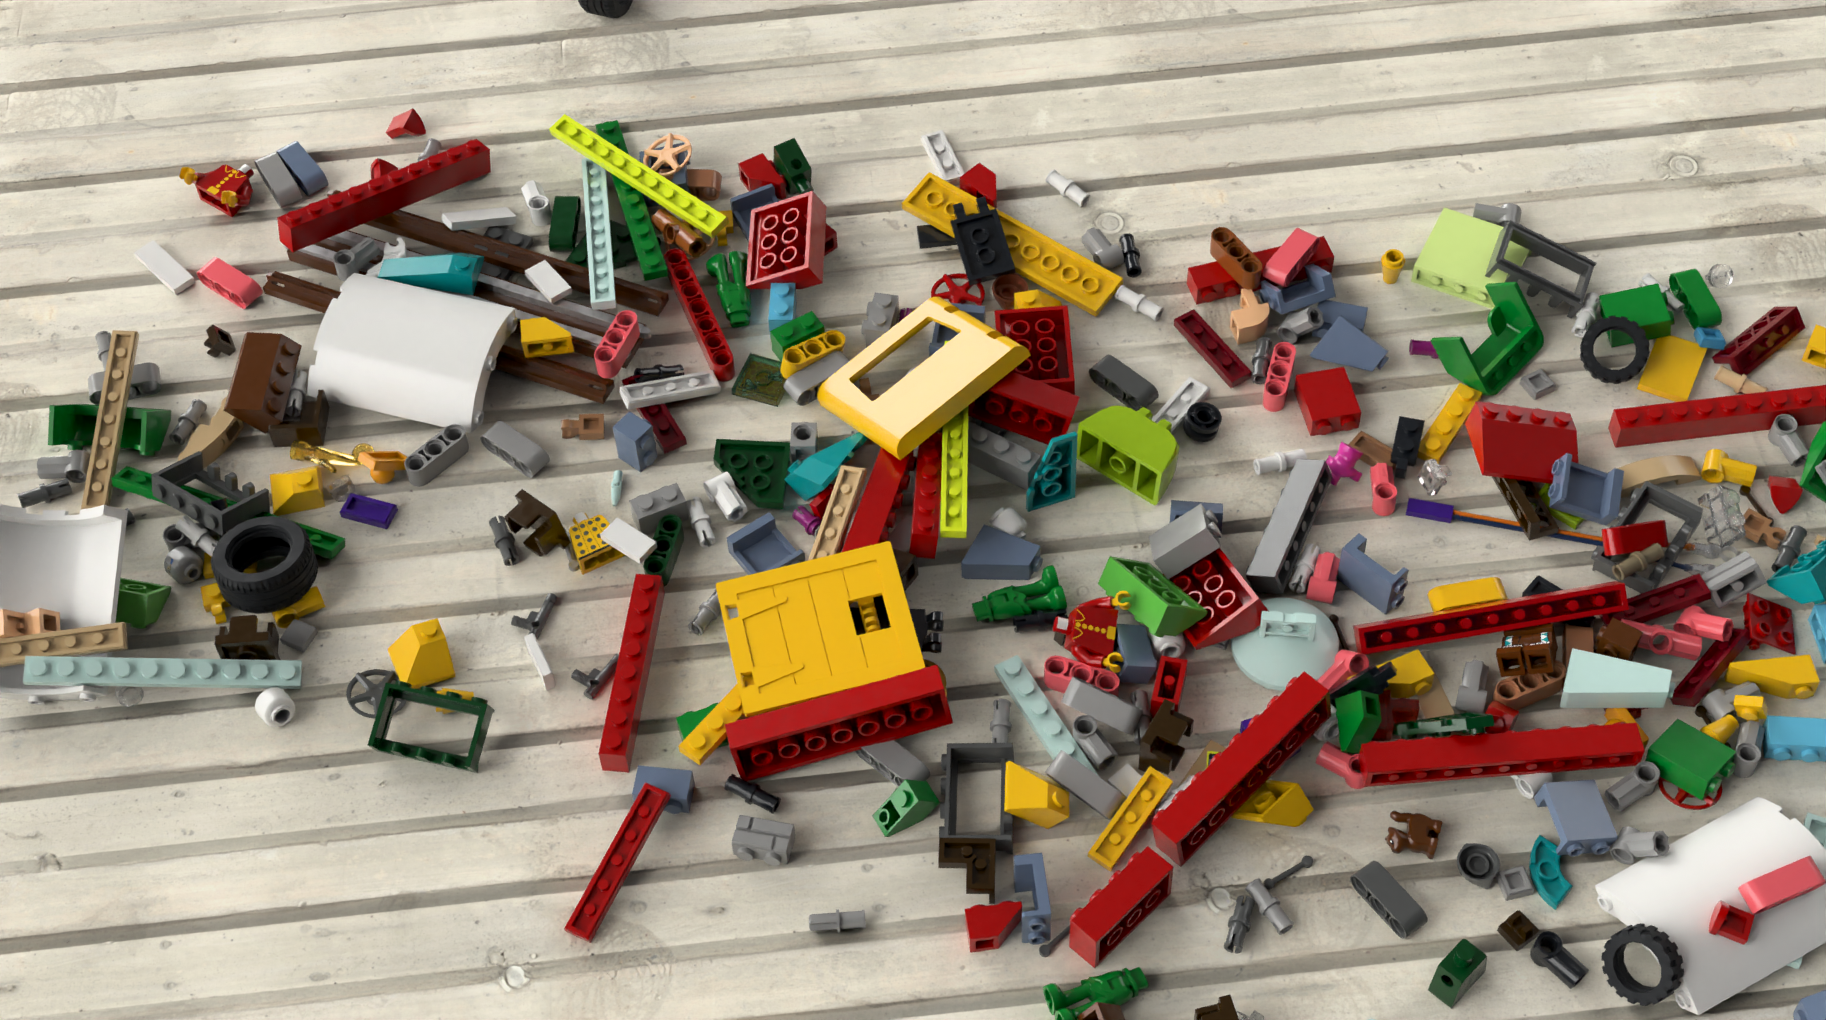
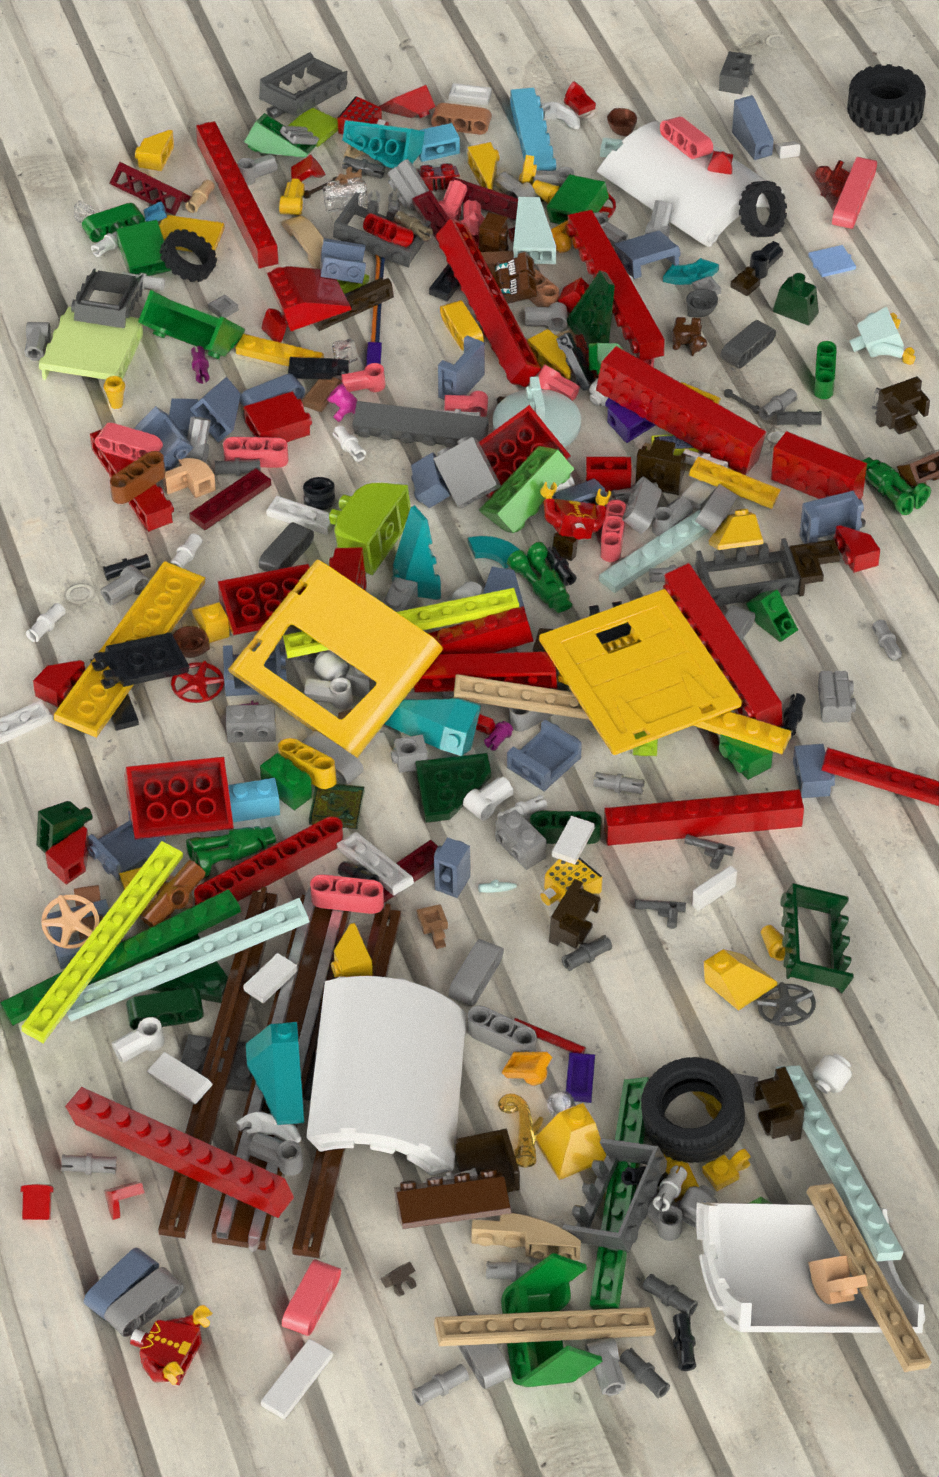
camera: 105 degrees left, 5 degrees down
none -> sand blue beam [239,374,305,407]
none -> teal tile [468,536,520,569]
none -> red bar [514,1018,586,1054]
none -> green beam [814,341,837,399]

